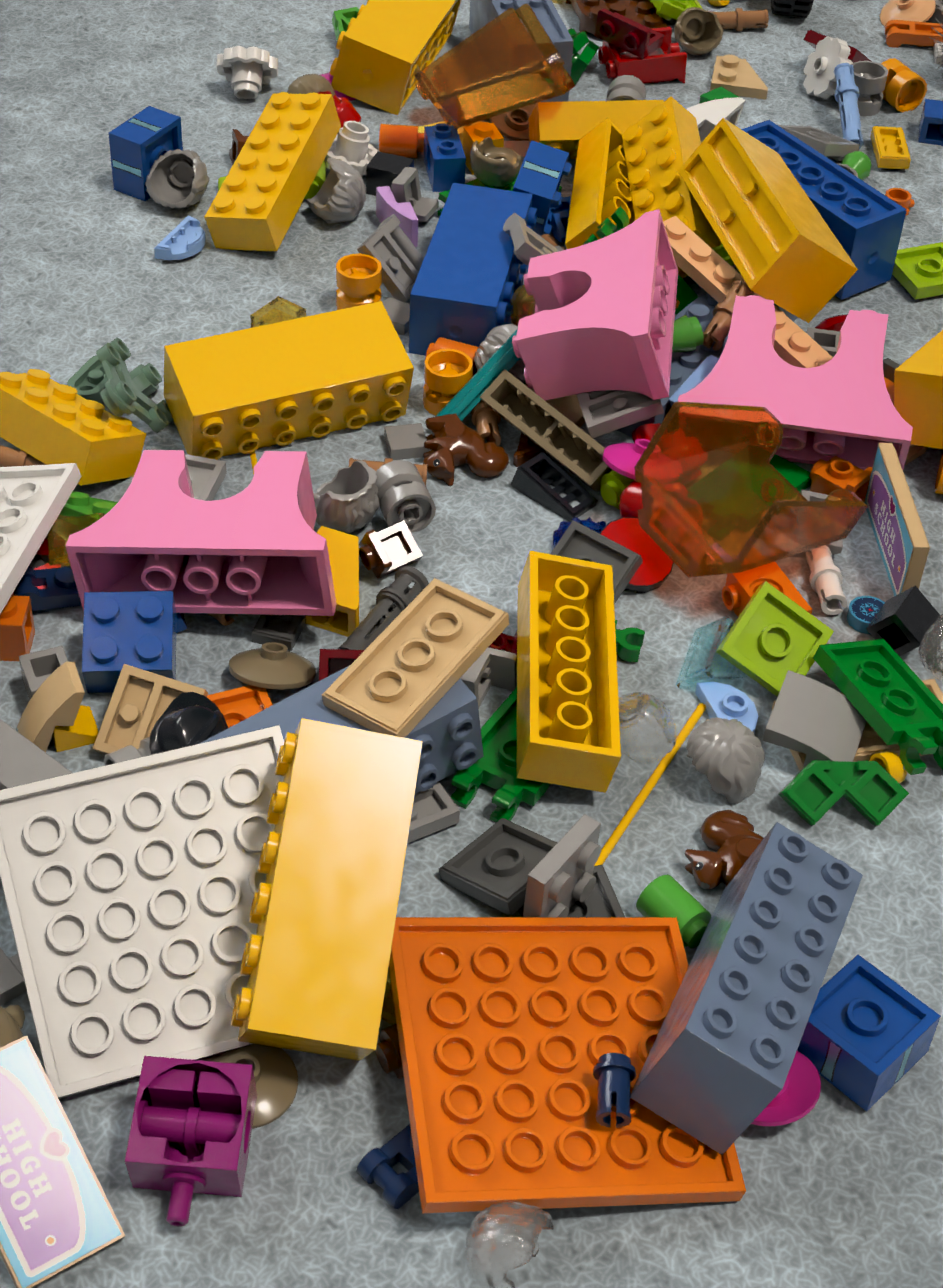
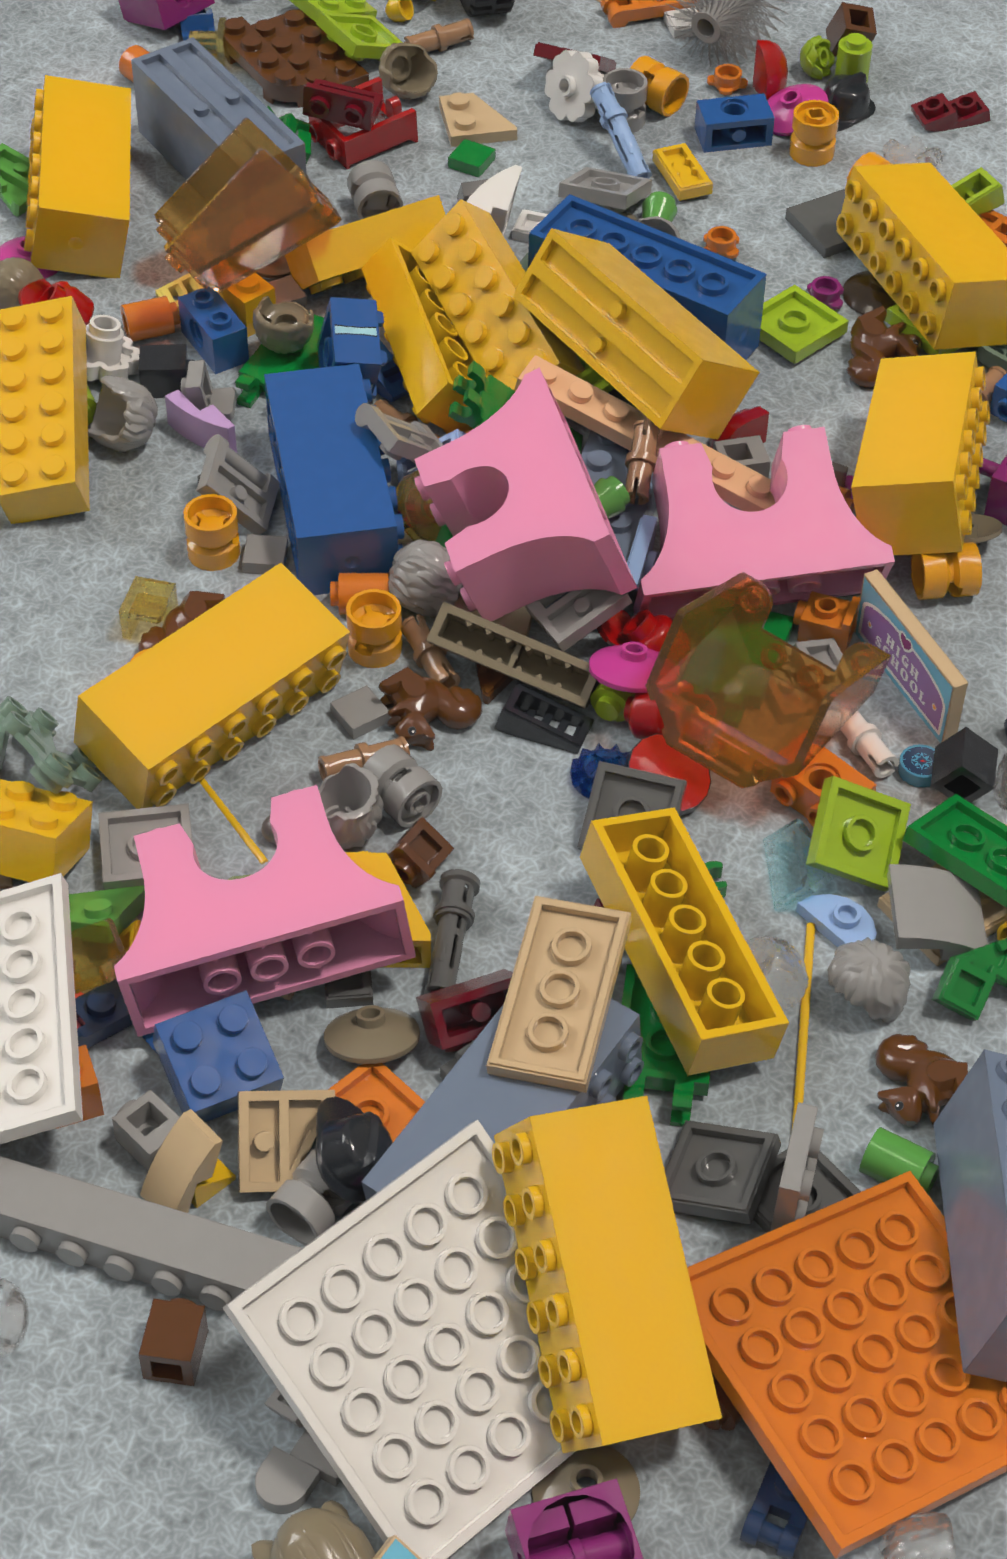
camera: 20 degrees left, 5 degrees up
teal axle [435,330,520,421] -> none
dark blue pin [593,1053,636,1128] -> none

